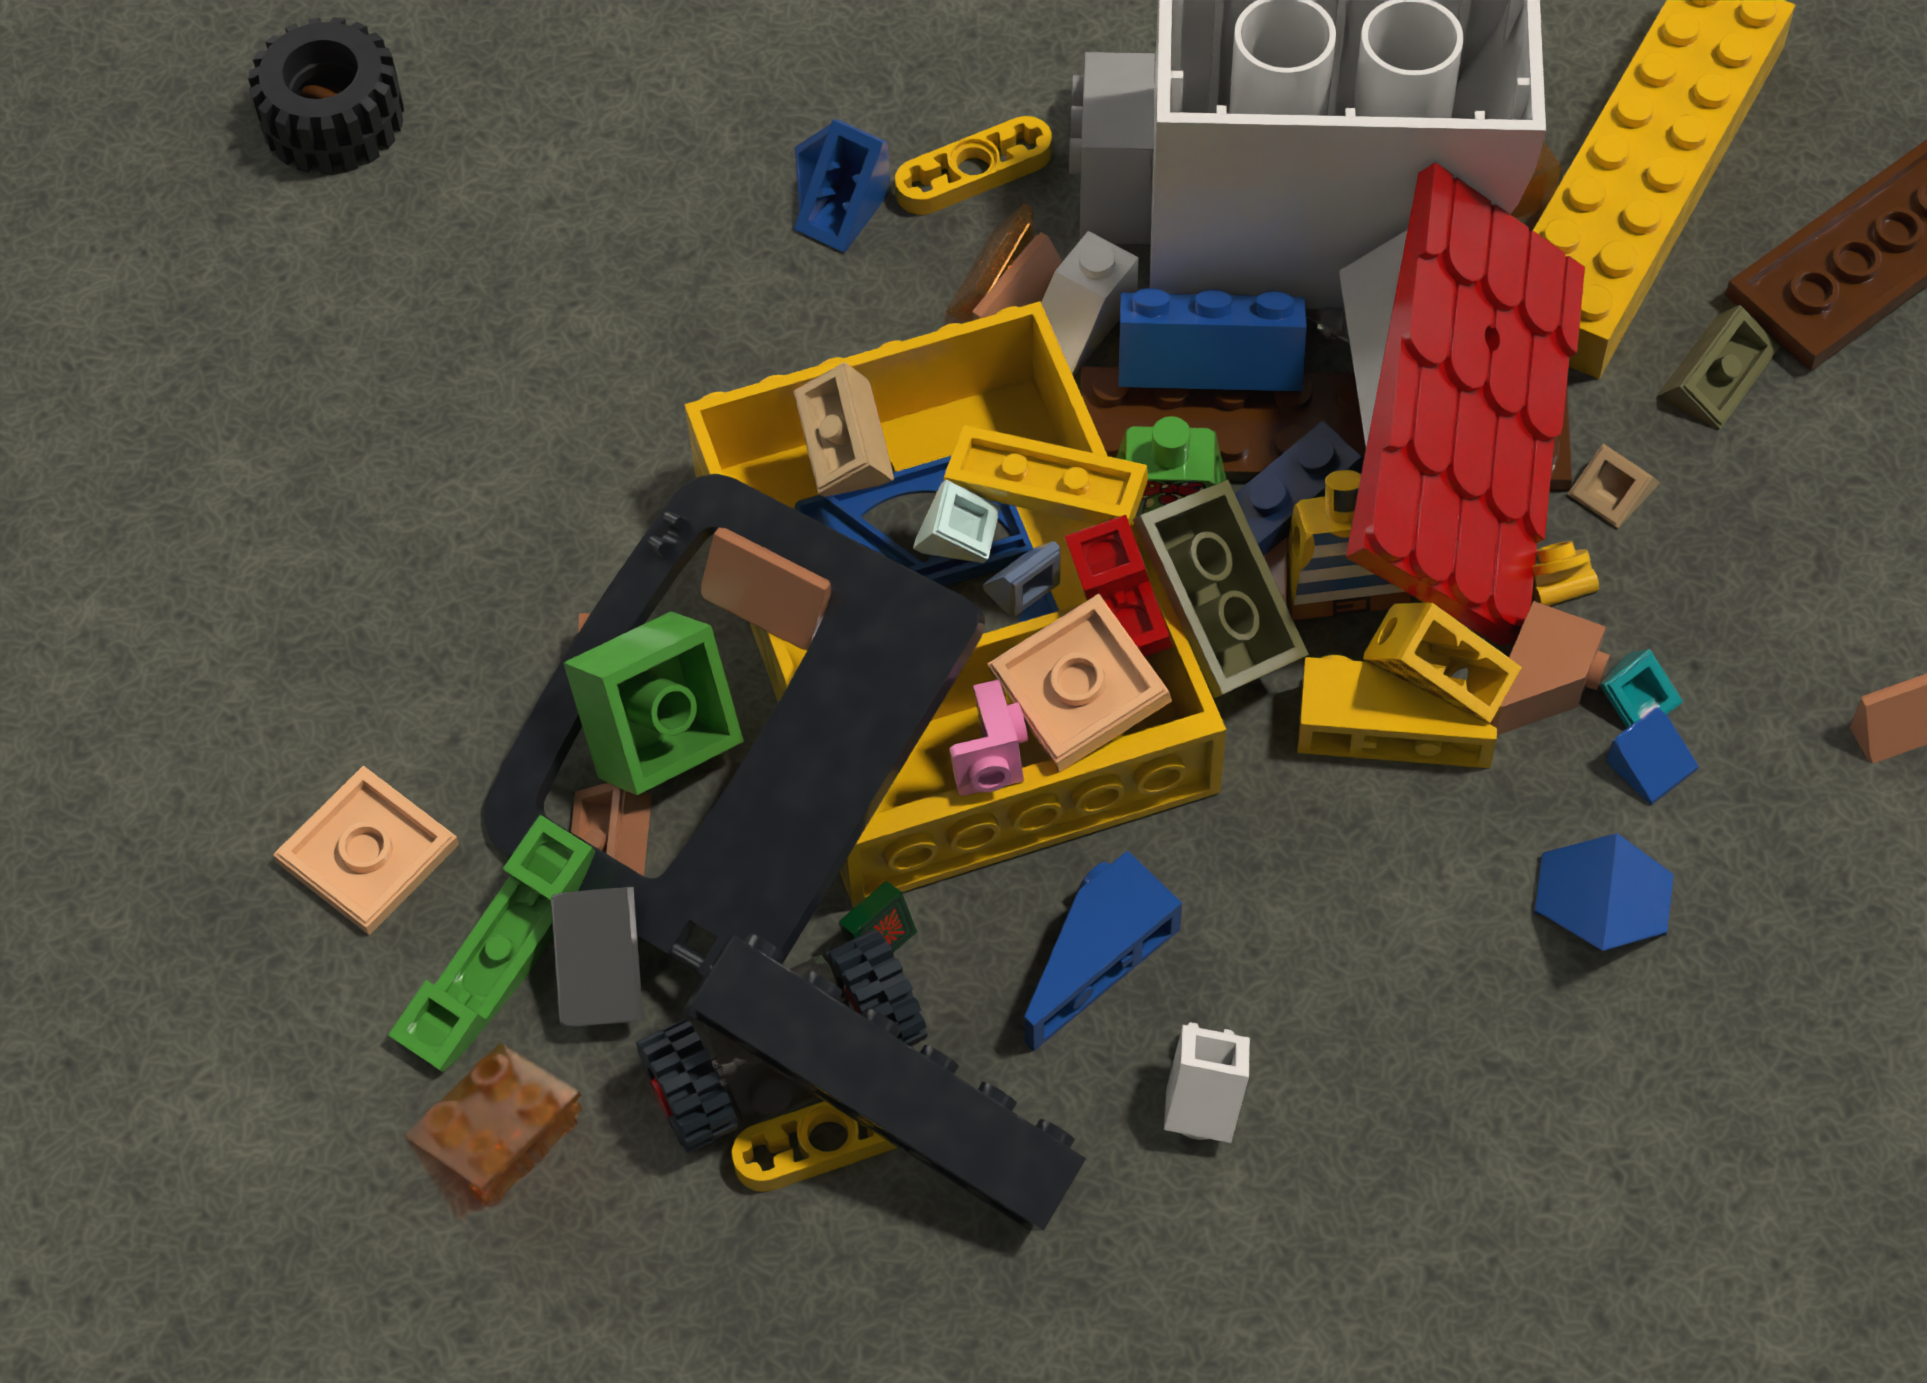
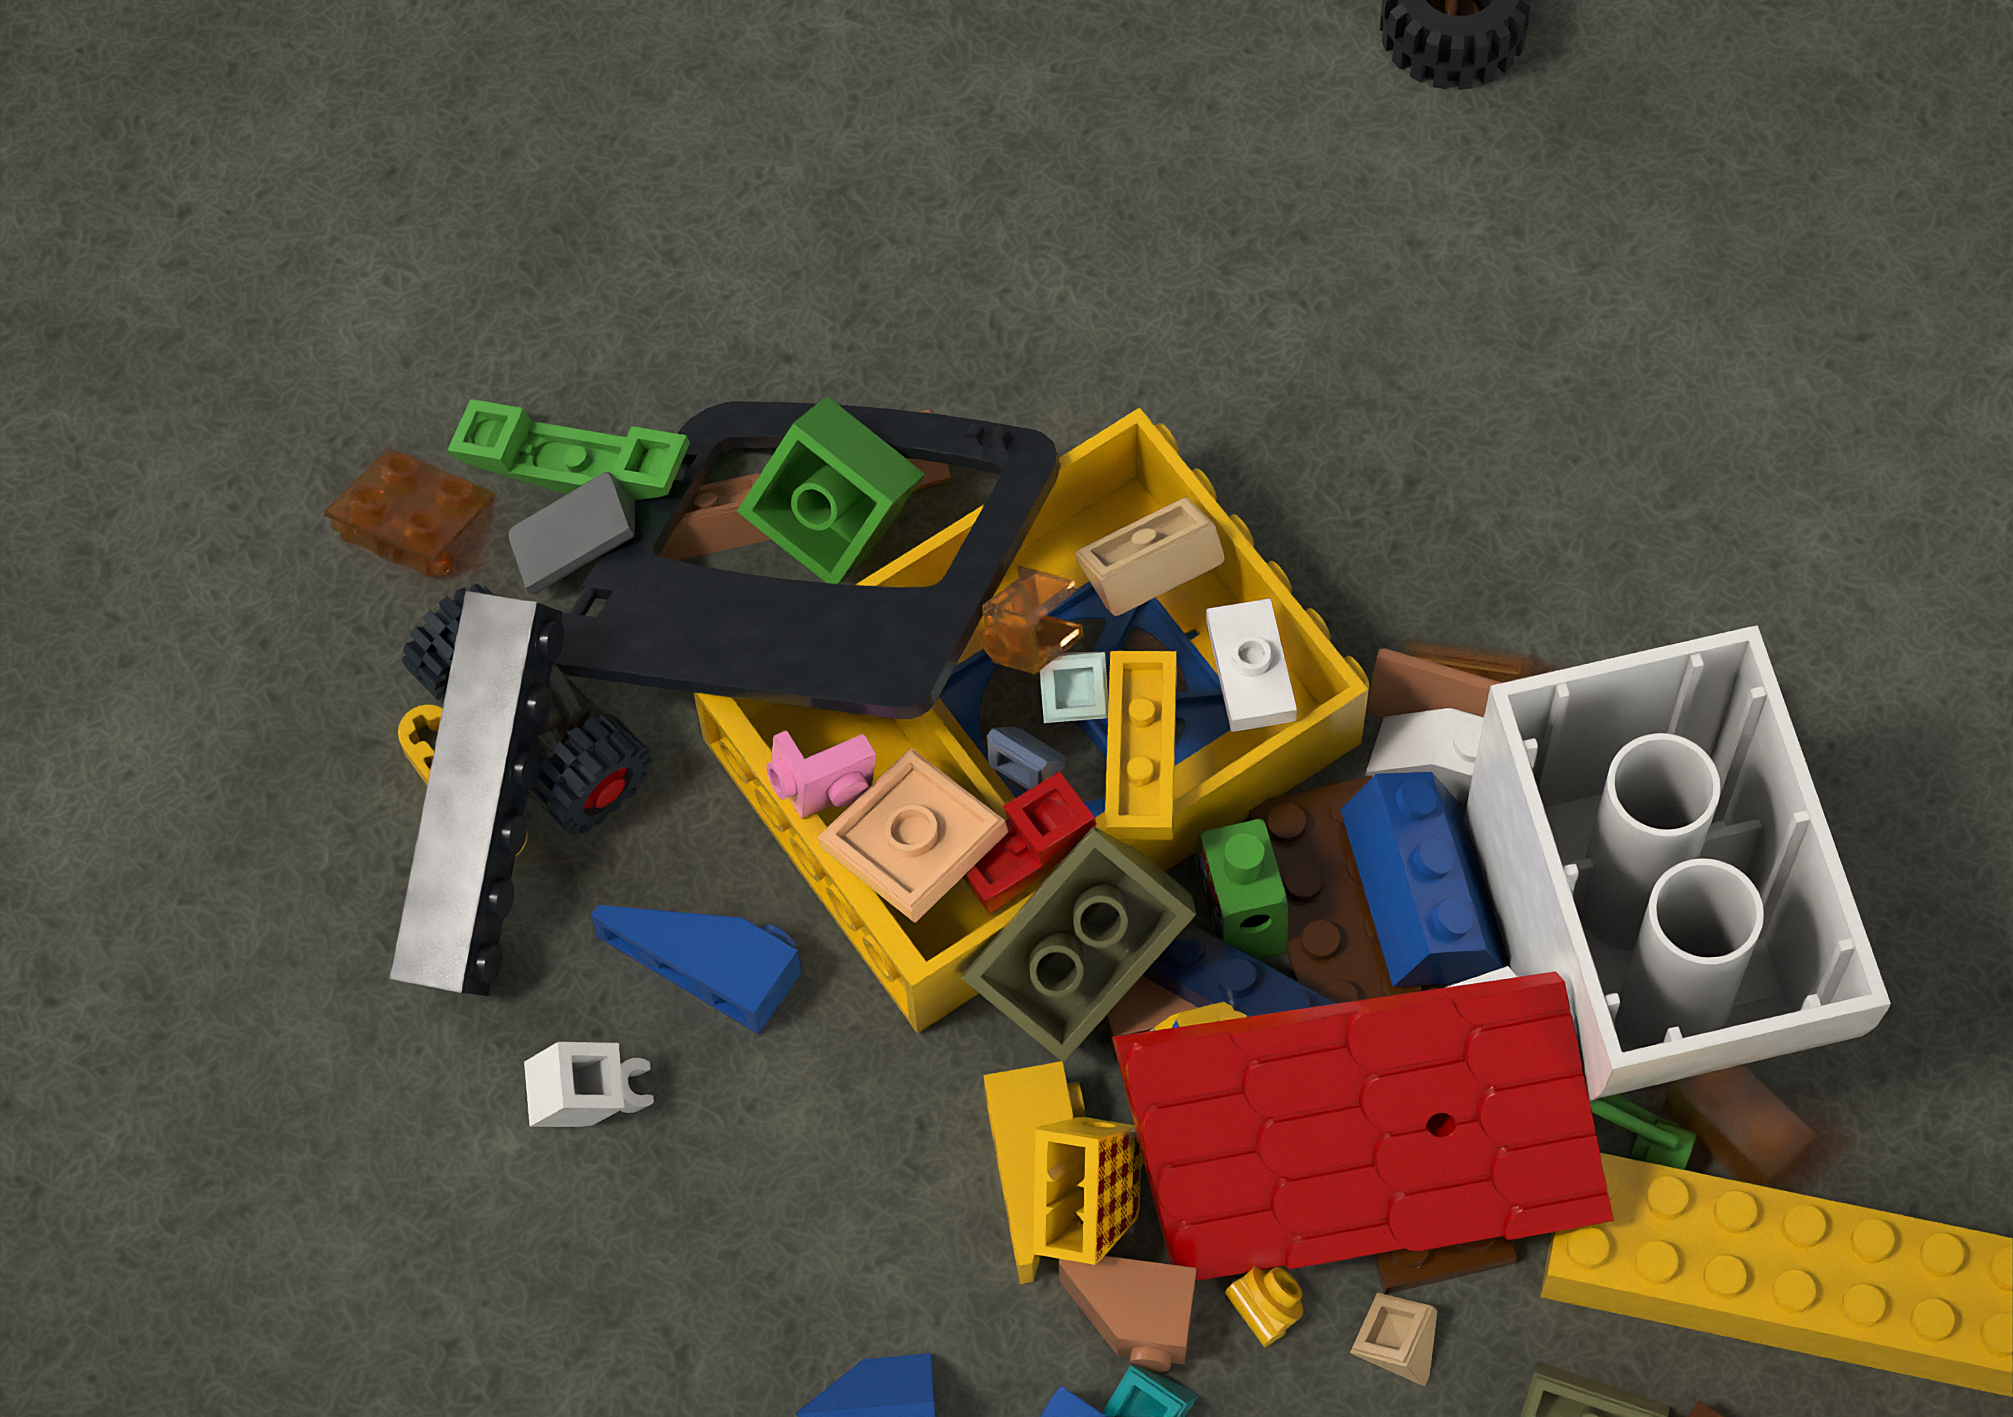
camera: 75 degrees right, 5 degrees up
light nougat tile [273,766,459,935] -> none
nougat slope [701,527,831,650] -> none
blue slope [794,119,891,252] -> none
dark green tile [838,881,917,953] -> none
yellow beam [895,116,1052,215] -> none
none -> clear orange window [981,565,1084,674]
none -> white plate [1206,599,1297,732]

